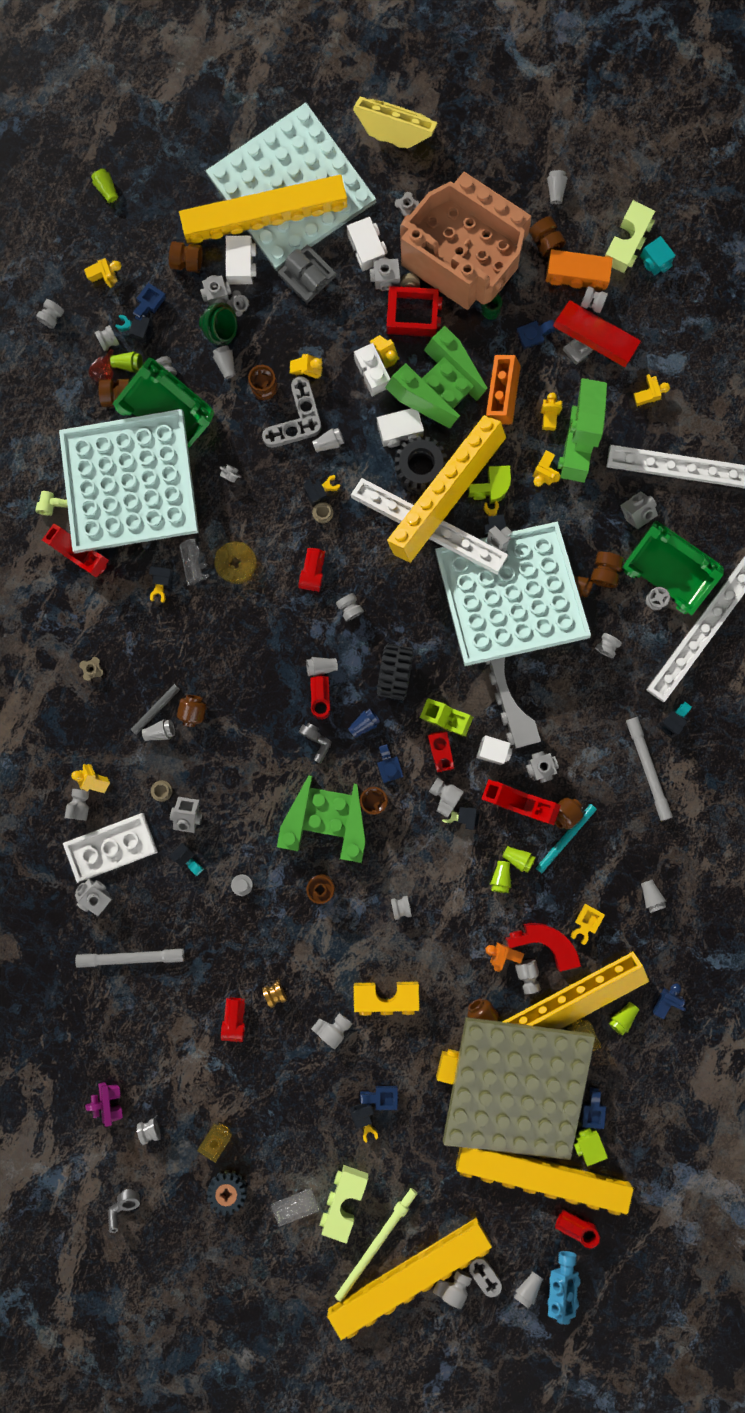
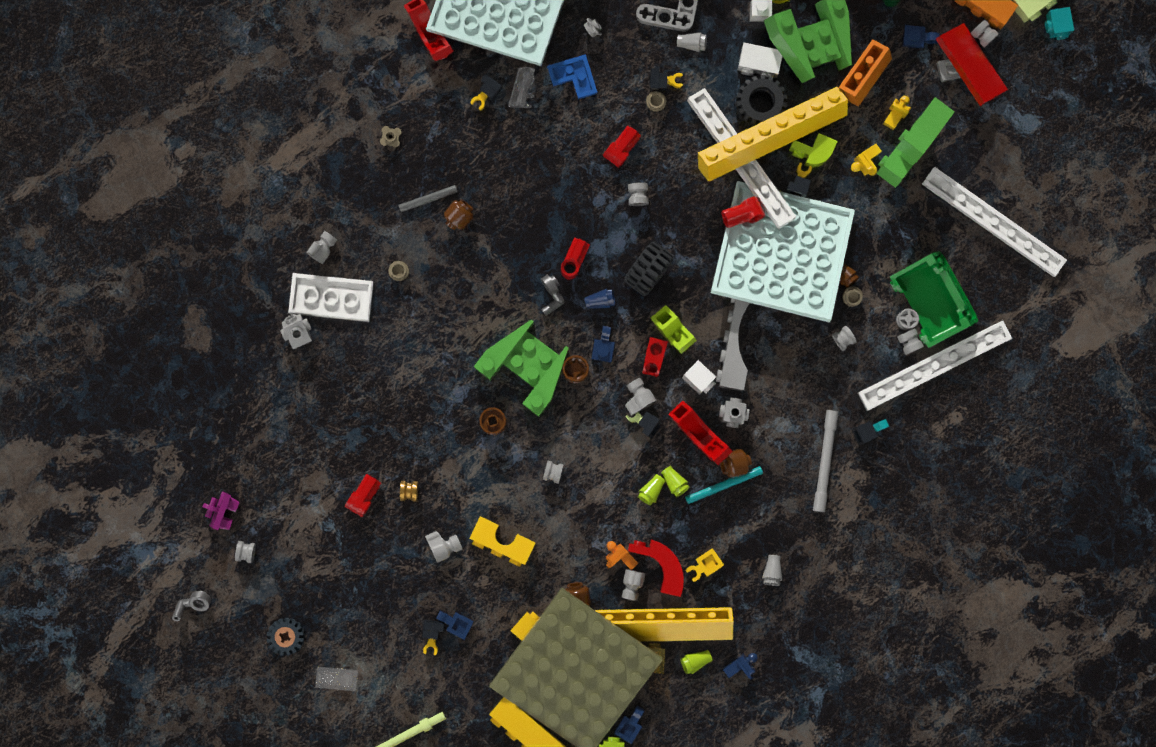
camera: 20 degrees right, 0 degrees up
yellow piece [71,764,110,793] -> none
light grey piece [75,949,184,968] -> none
light grey cone [142,719,175,741] -> none
black piece [169,841,204,876] -> none
light grey brick [170,797,202,833] -> none
clear yellow brick [197,1123,232,1163] -> none
clear yellow plate [215,542,257,584] -> none
light grey plate [231,874,253,896] -> none
light grey cone [306,657,338,677] -> none
yellowish green arch [319,1165,368,1243] -> none
light grey tile [487,526,513,553] -> none
reddish brown wheel [590,551,624,588] -> none
light grey brick [620,492,658,529] -> none
yellow piece [634,374,670,406] -> none
none -> blue plate [547,54,597,100]
none -> red piece [721,196,765,228]
none -> dark tan plate [842,286,863,307]
none -> light grey wheel [897,329,924,355]

